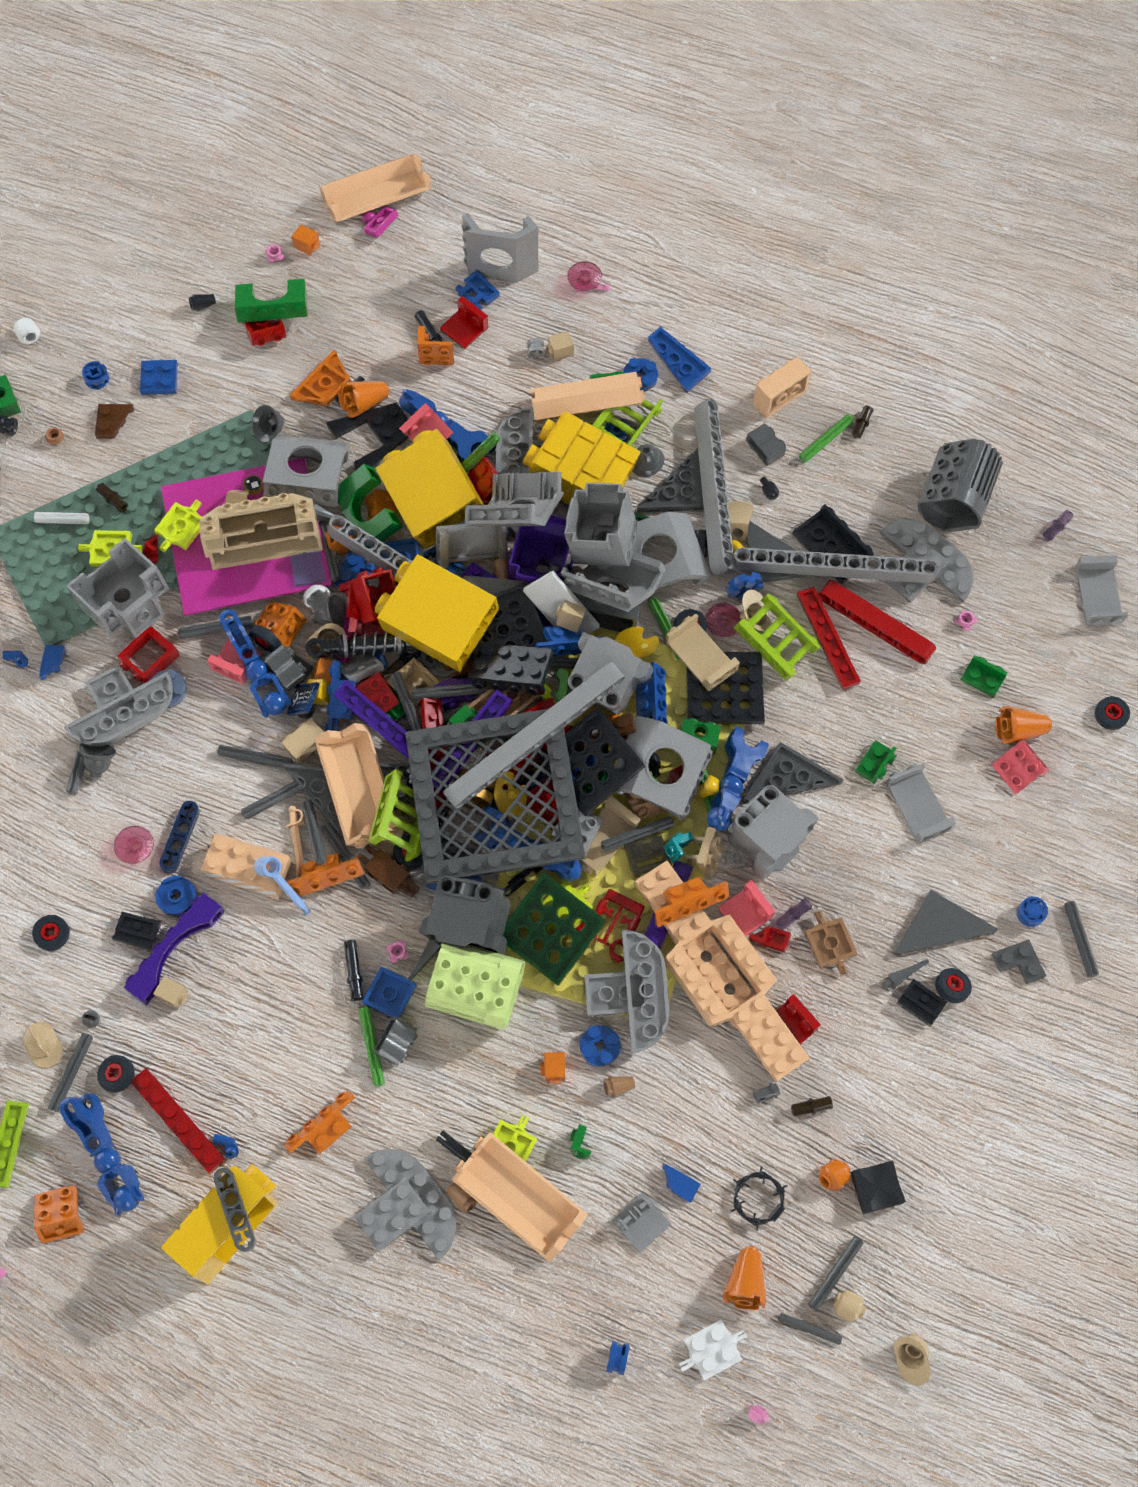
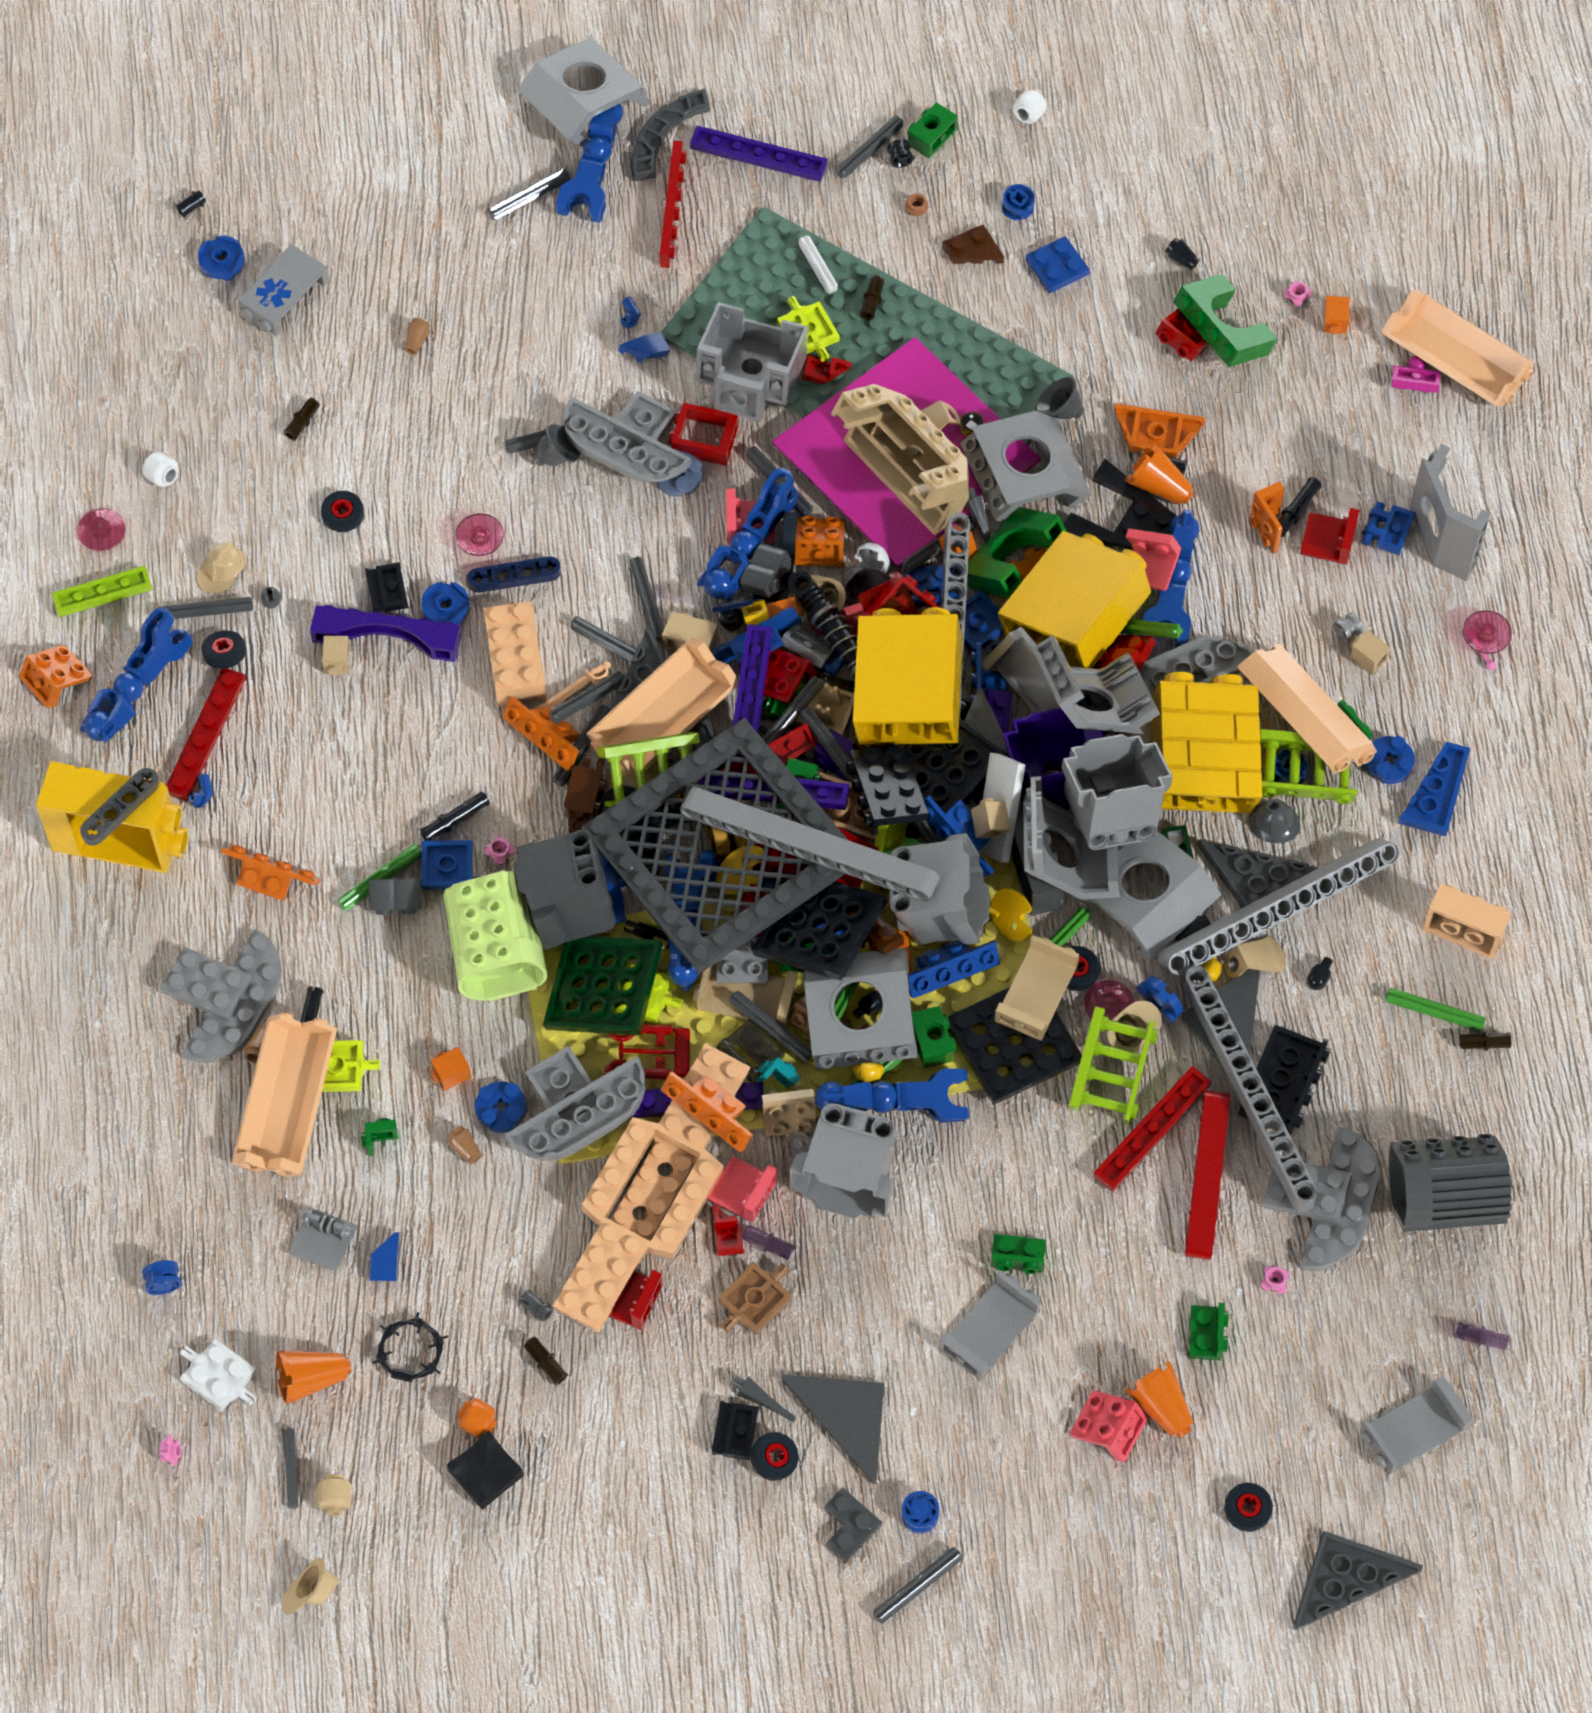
camera: 65 degrees right, 5 degrees down
neon yellow plate [154,499,202,552] -> none
light blue piece [254,856,311,915] -> none
clear light blue piece [290,551,326,586] -> none
dark grey tile [742,742,844,803] -> none
dark grey brick [746,423,786,466] -> none
dark grey axle [808,1236,864,1311] -> none

